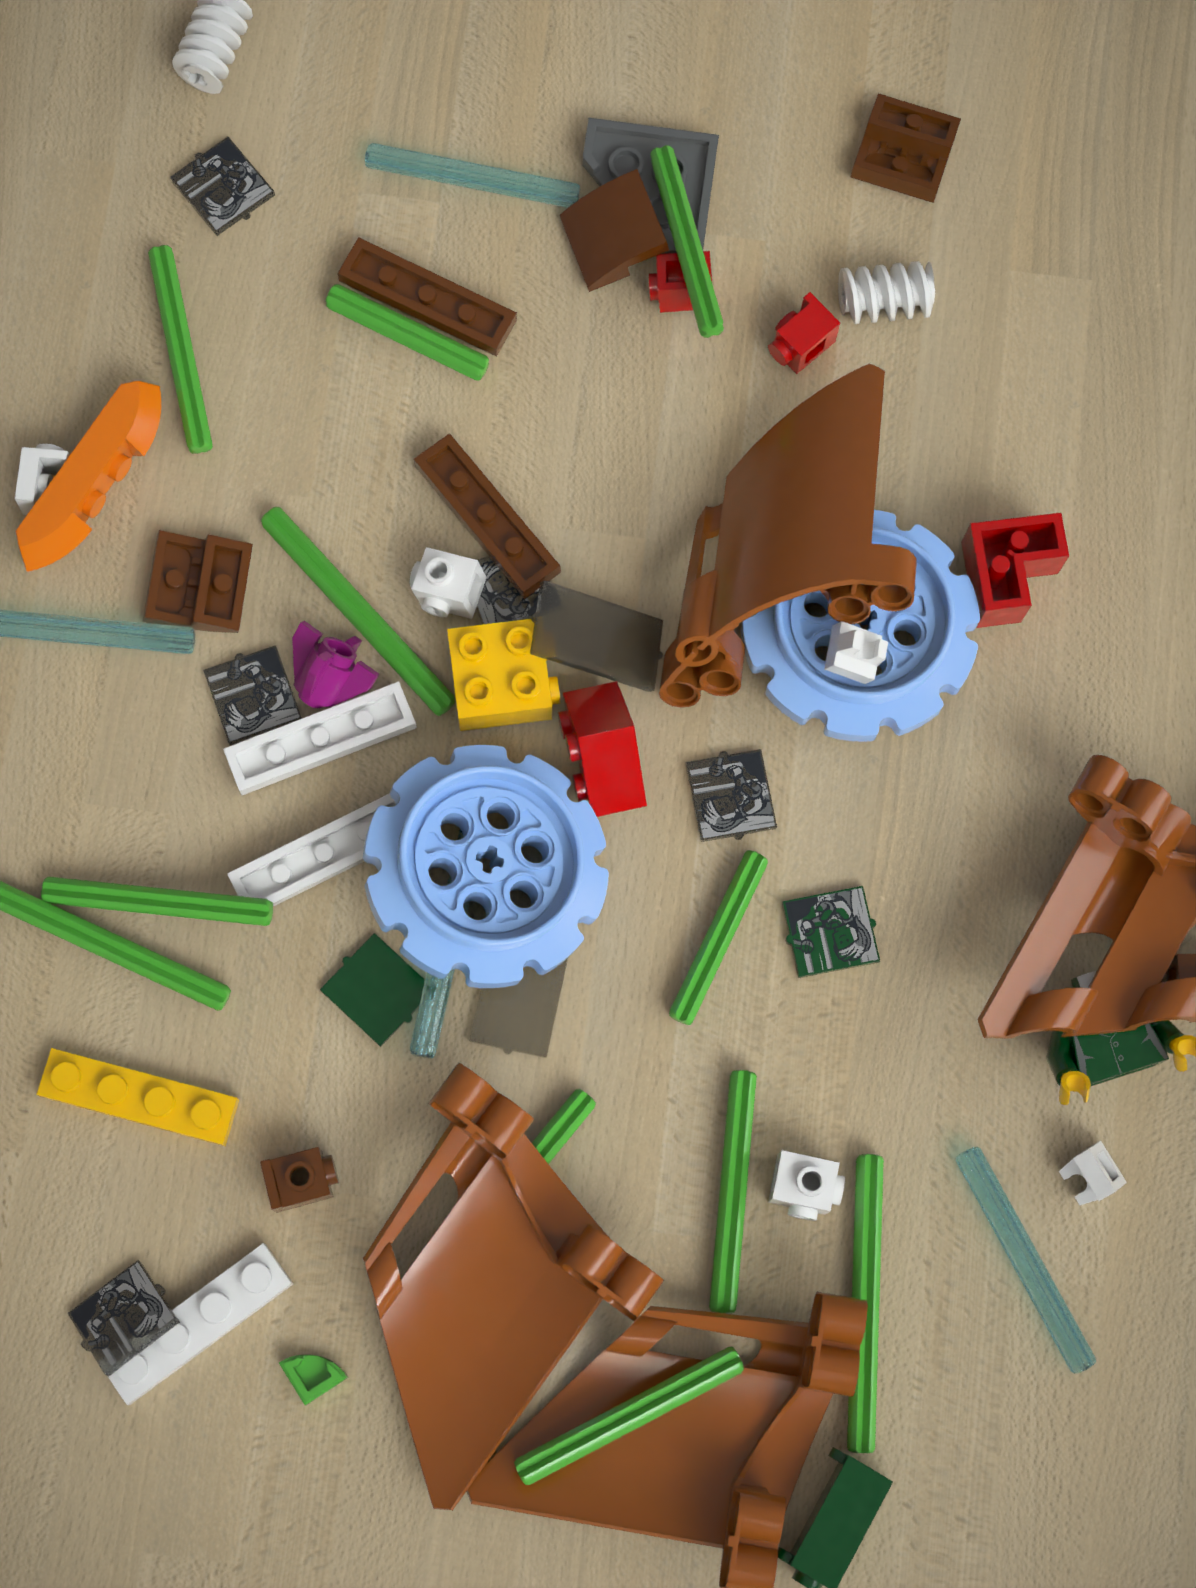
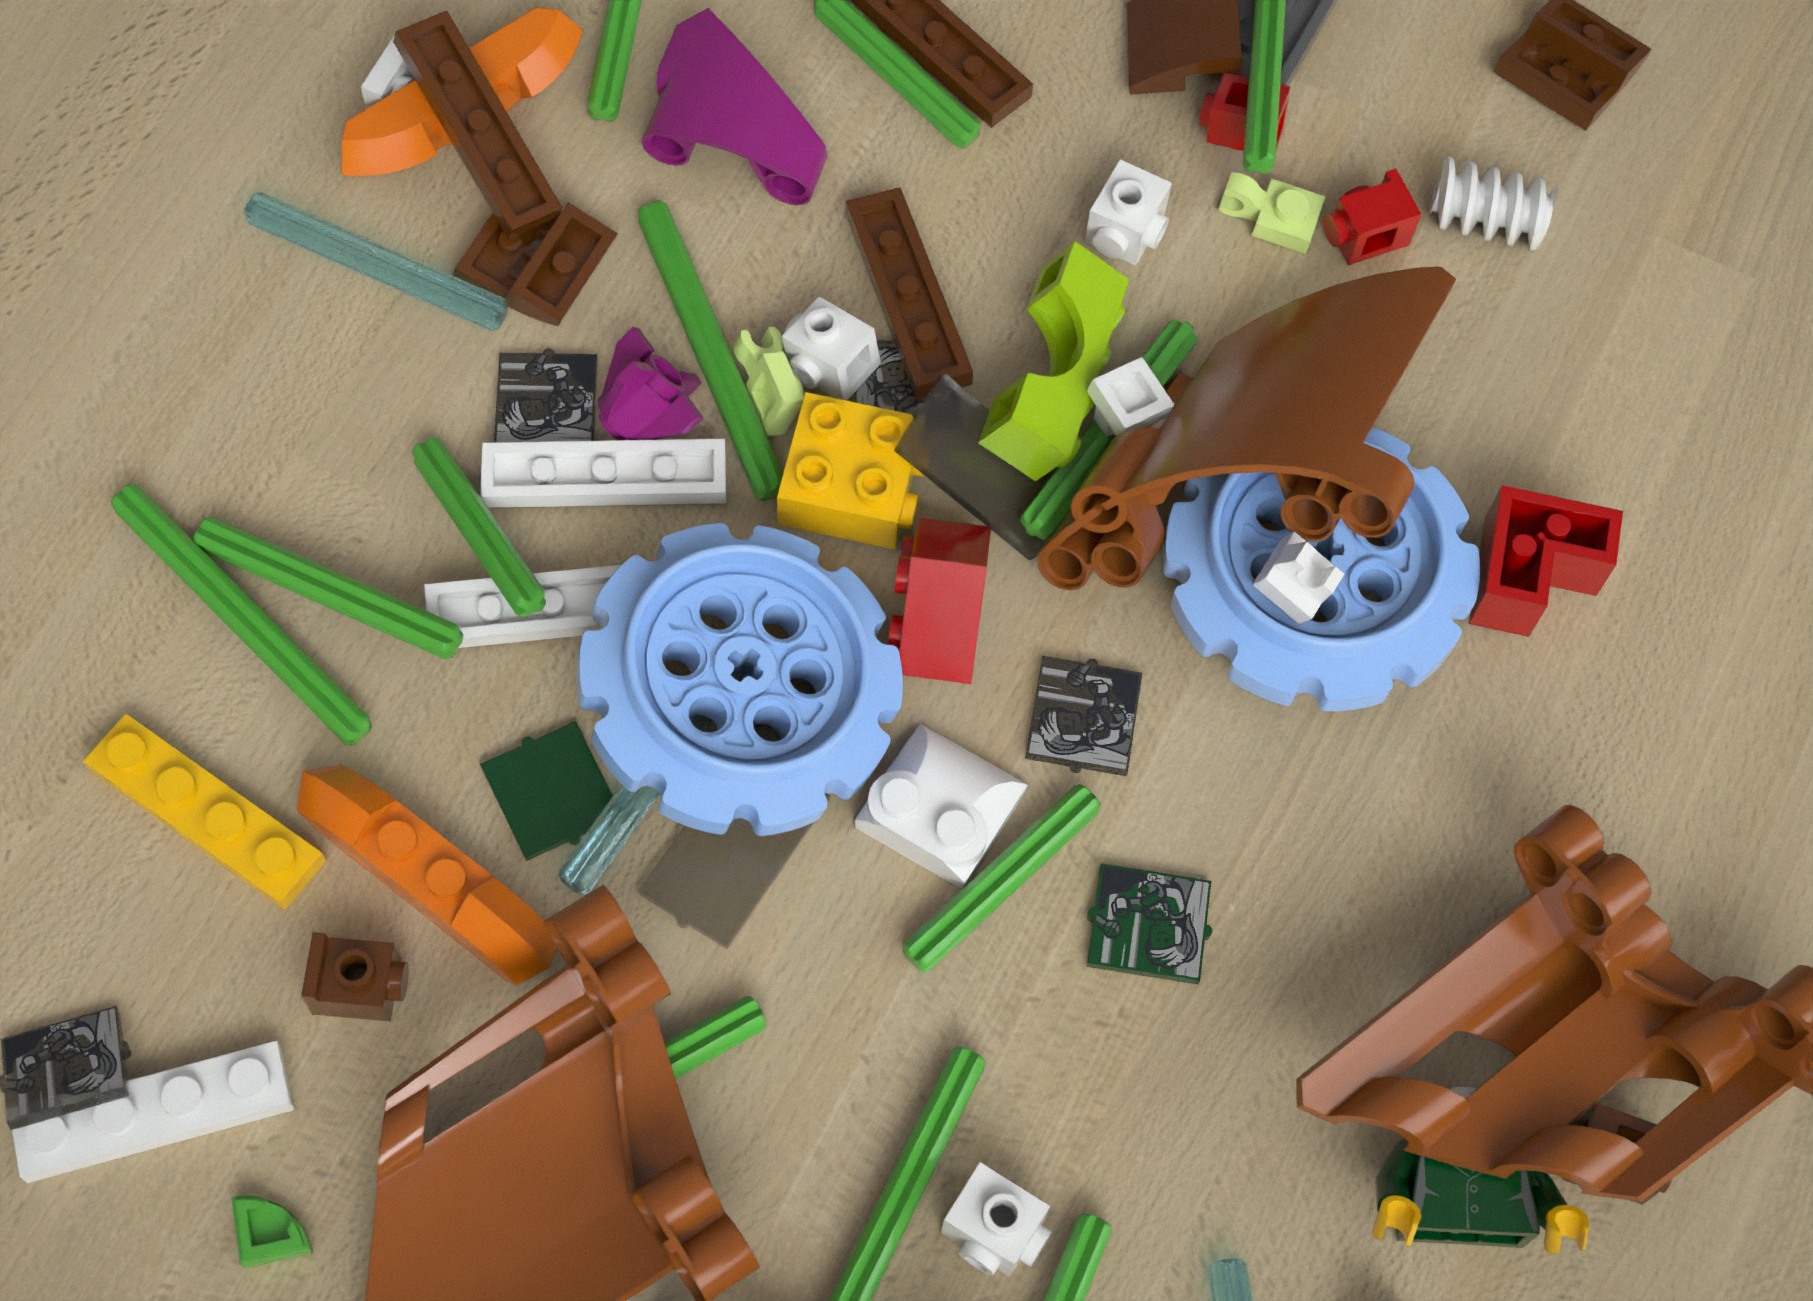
camera: 20 degrees right, 10 degrees down
none -> orange brick [297,764,557,986]
none -> reddish brown plate [393,10,563,239]
none -> bright green axle [412,437,546,618]
none -> magenta panel [641,8,828,206]
none -> yellowish green plate [733,327,804,436]
none -> white slope [855,724,1028,889]
none -> lime arch [978,241,1130,481]
none -> bright green axle [1020,319,1197,540]
none -> white brick [1084,159,1172,266]
none -> white tile [1087,357,1174,437]
none -> yellowish green plate [1218,172,1326,254]

